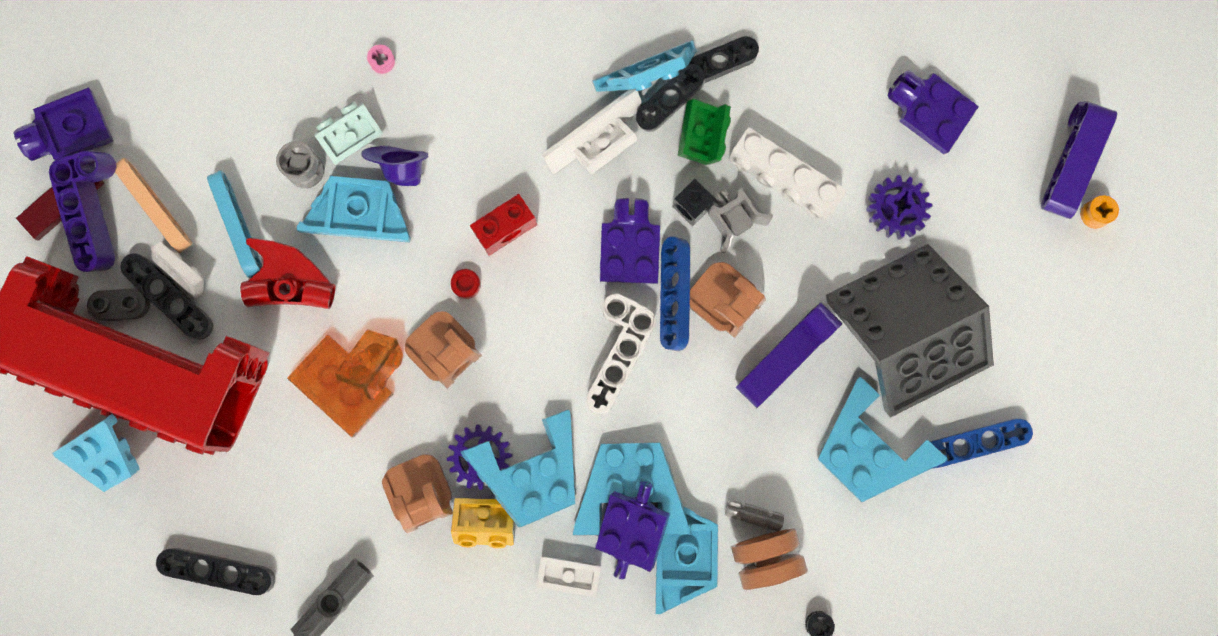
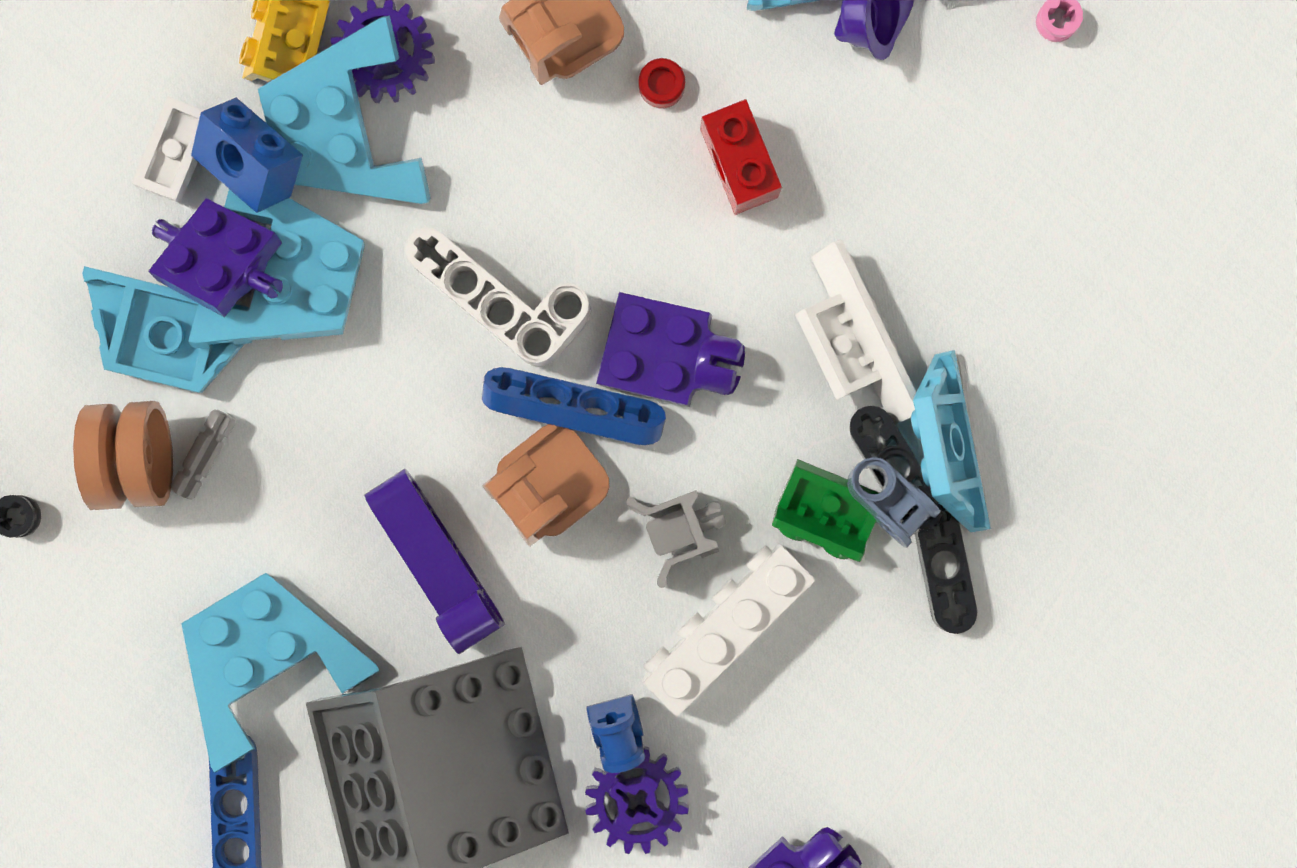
camera: 105 degrees right, 5 degrees up
black brick [672,179,716,227] -> none
none -> blue brick [191,97,303,213]
none -> blue piece [586,694,645,773]
none -> sand blue piece [847,457,940,548]

